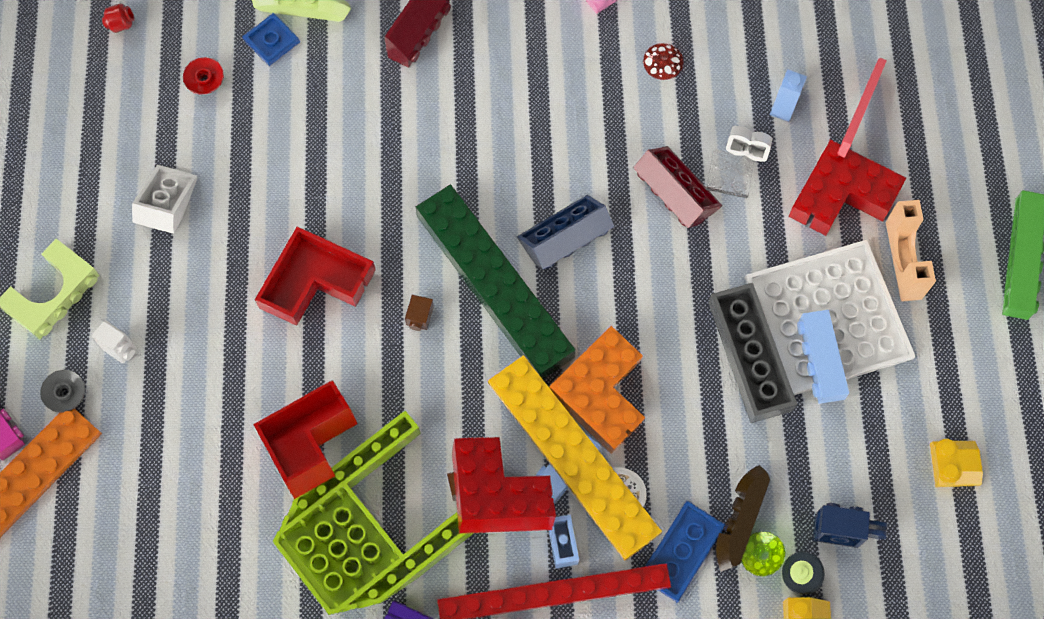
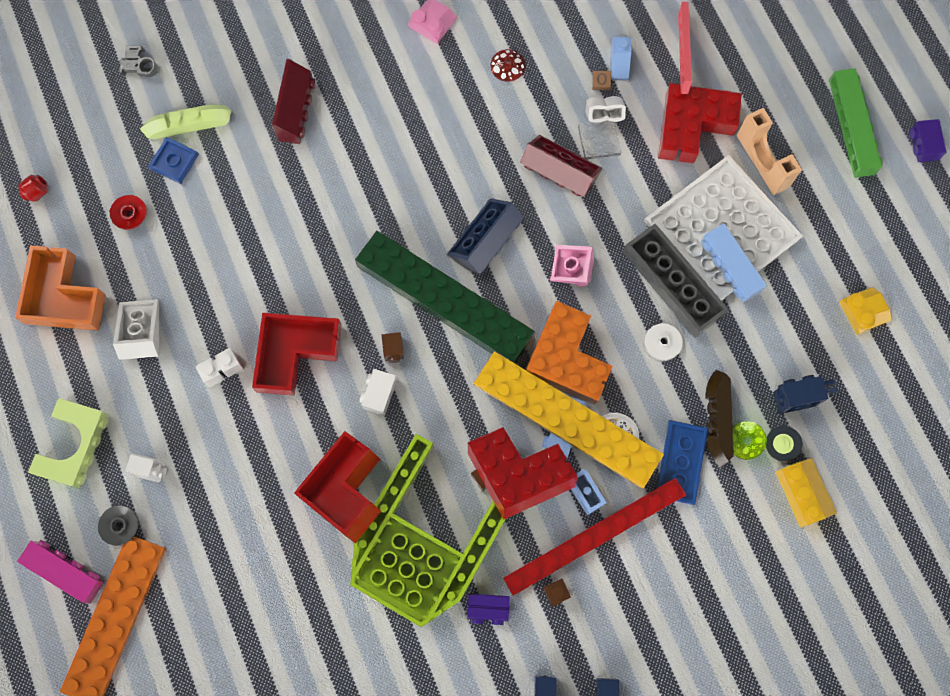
camera: 20 degrees left, 5 degrees up
none -> orange piece [15,245,106,331]
none -> white piece [195,348,243,388]
none -> white brick [360,369,397,416]
none -> bright pink slope [550,245,594,287]
none -> medium nougat tile [592,71,611,90]
none -> white plate [644,323,683,361]

